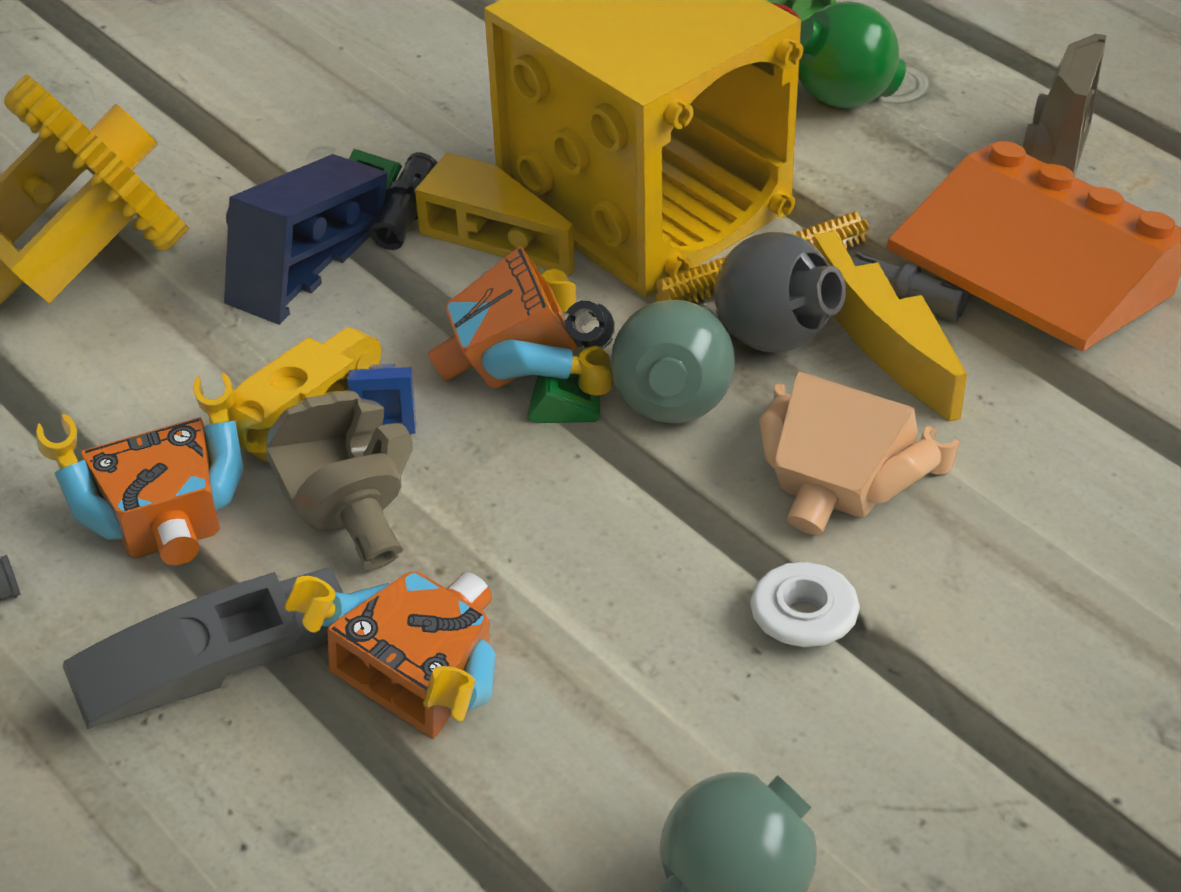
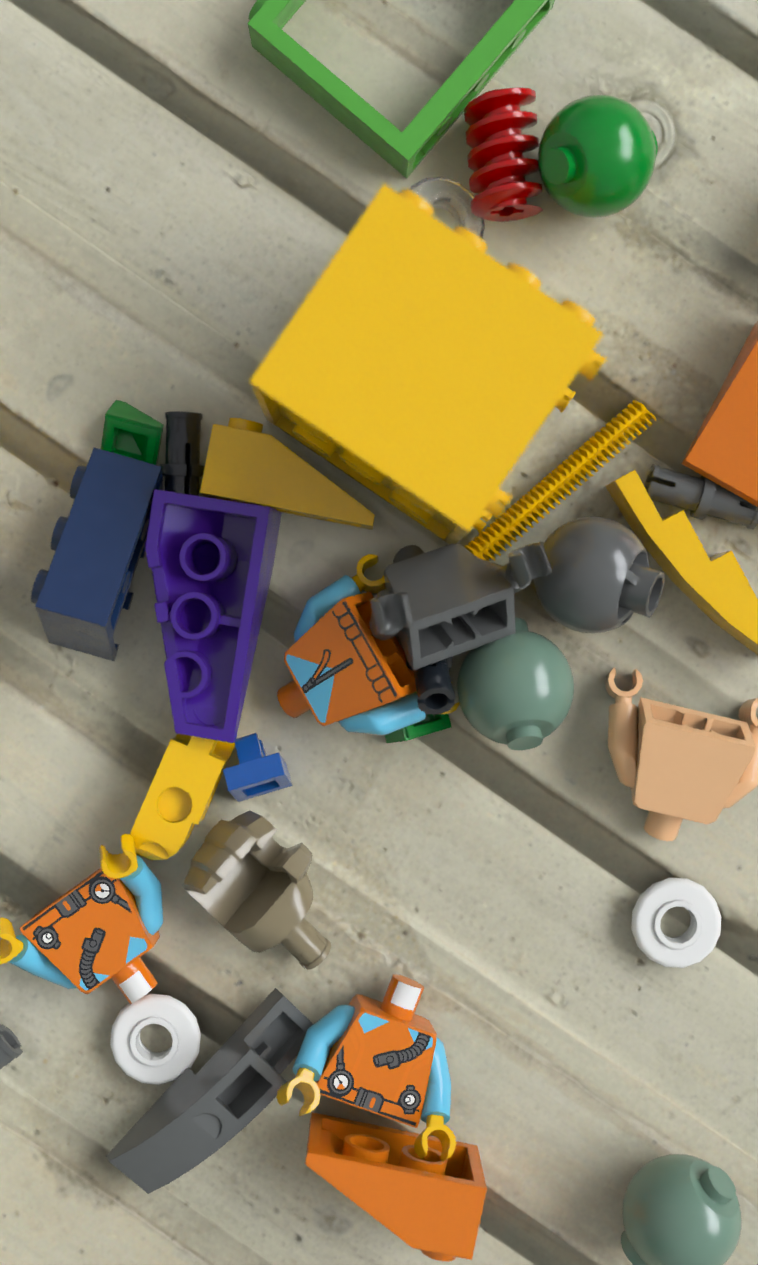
camera: 15 degrees left, 45 degrees up
none -> white piece [110,994,201,1085]
none -> dark purple wedge [145,489,282,743]
none -> orange slope [305,1112,487,1262]
none -> dark grey torso [369,542,552,670]

